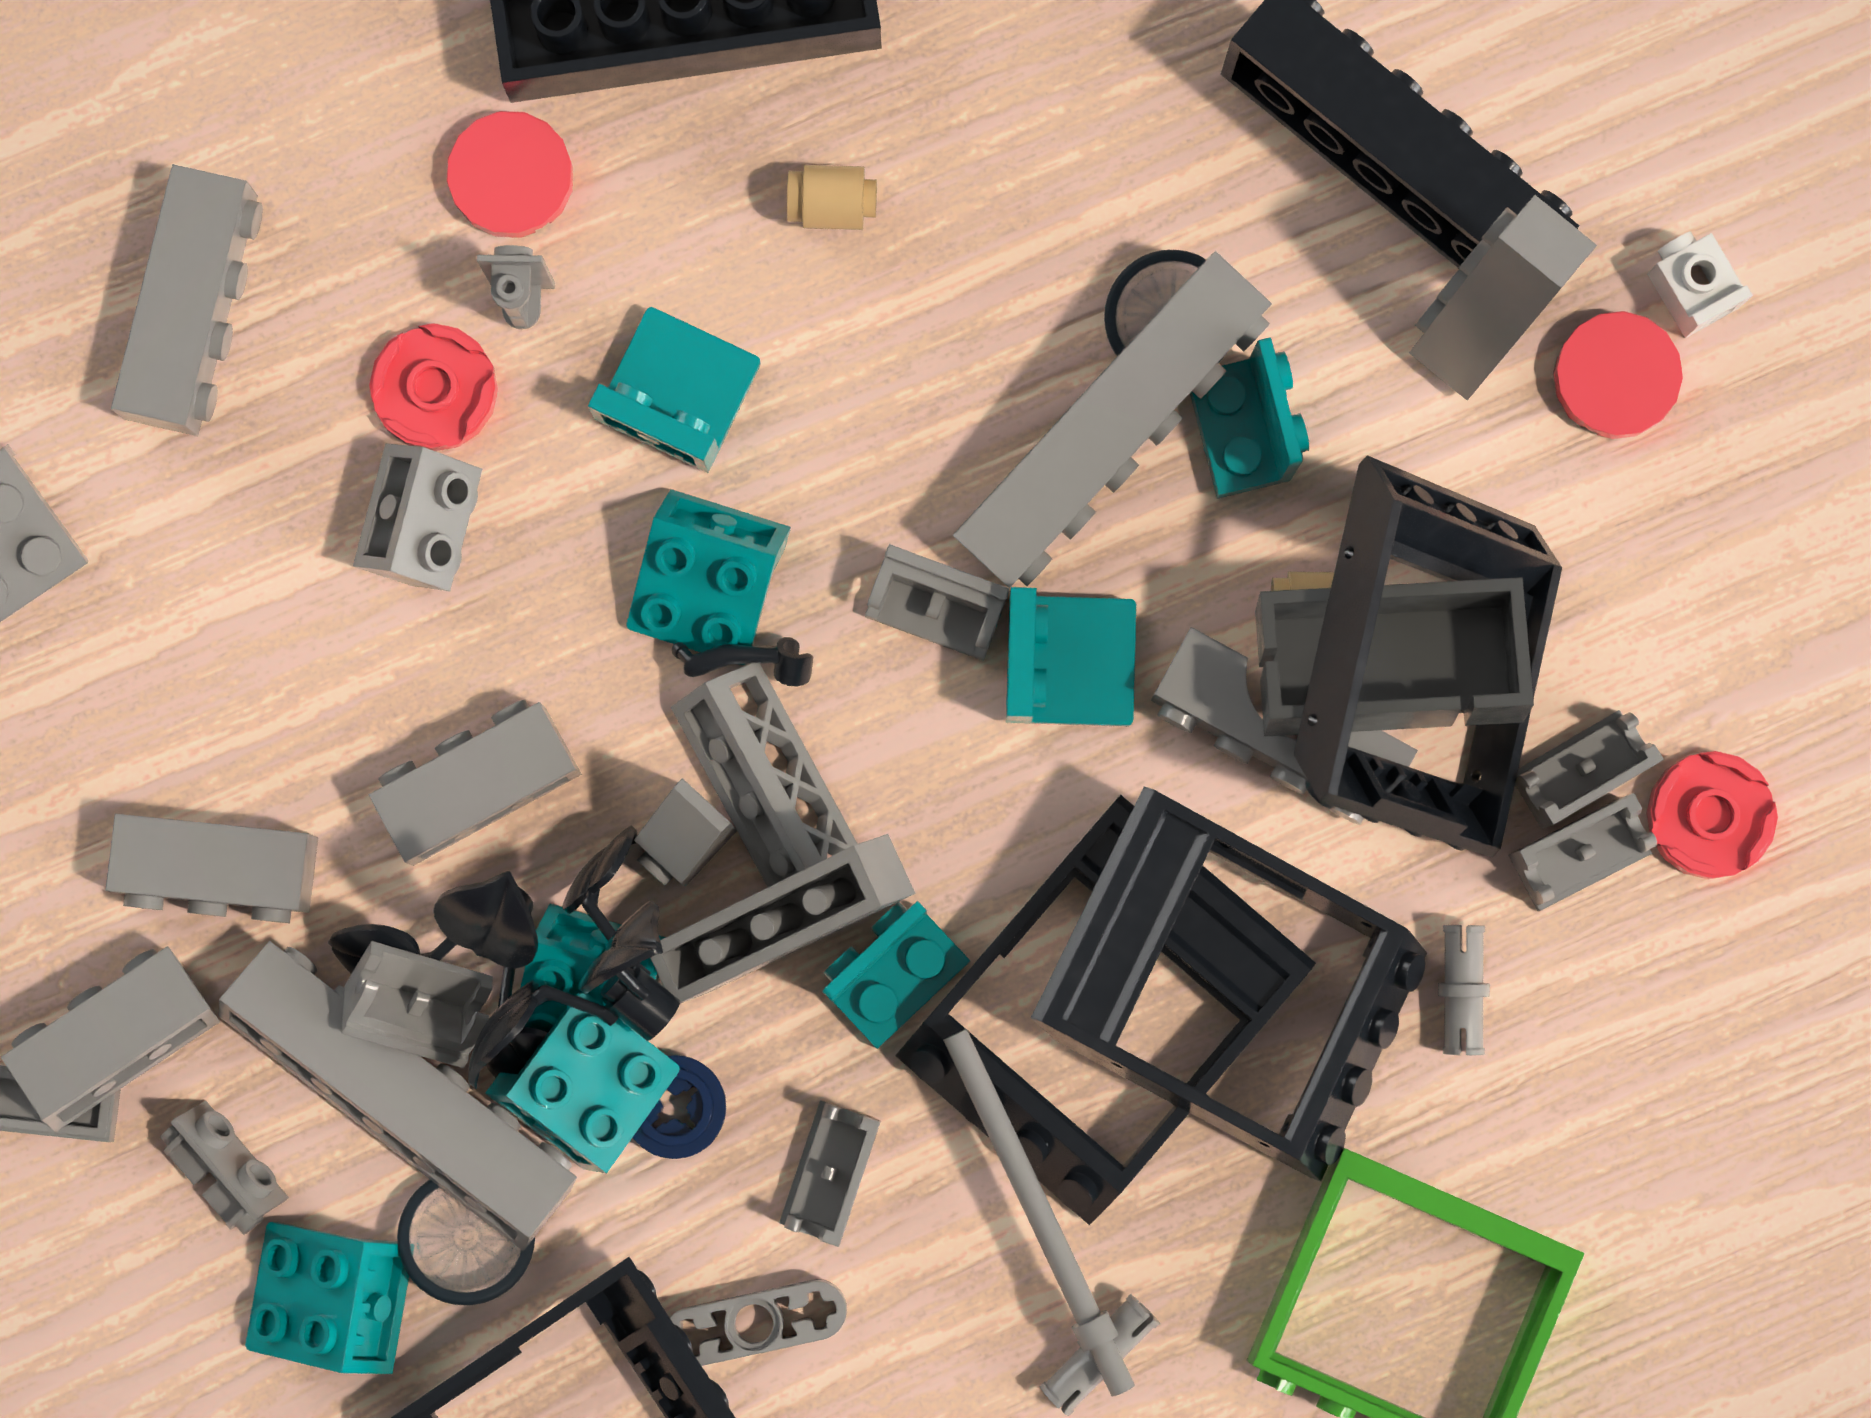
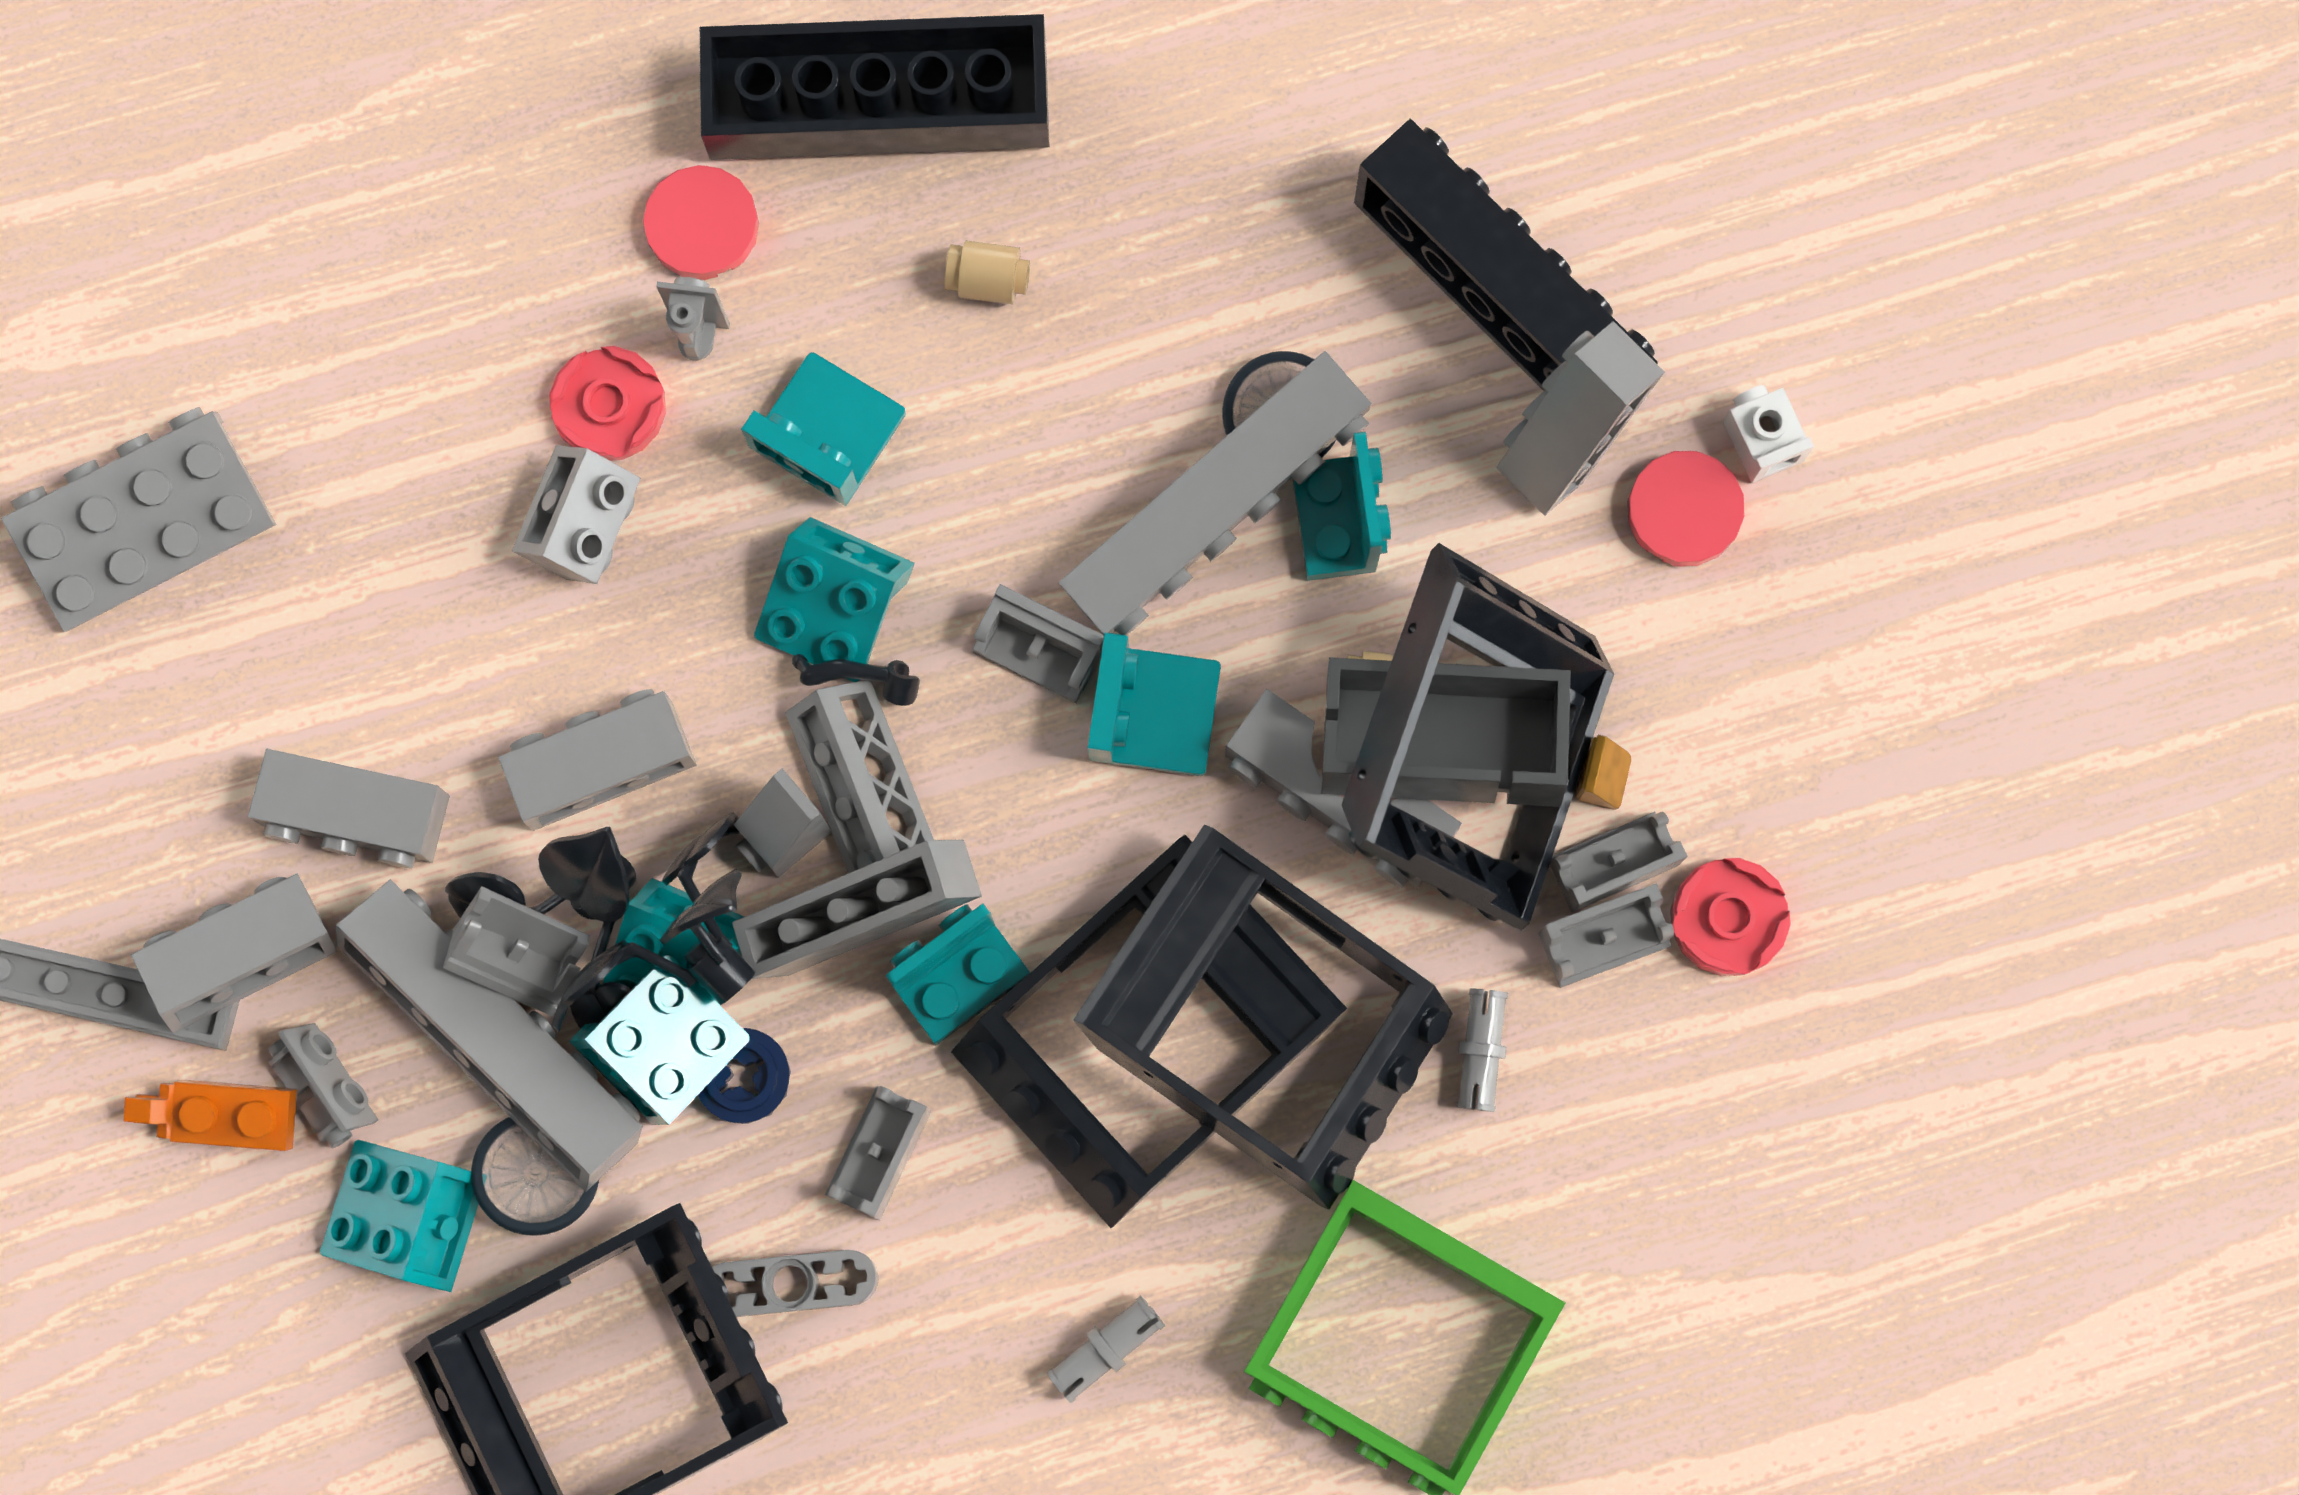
camera: 10 degrees right, 5 degrees down
light grey brick [111,164,263,436] -> none
light grey bar [943,1029,1135,1397] -> none
none -> orange hinge [123,1080,297,1151]
none -> pearl gold slope [1576,734,1631,810]

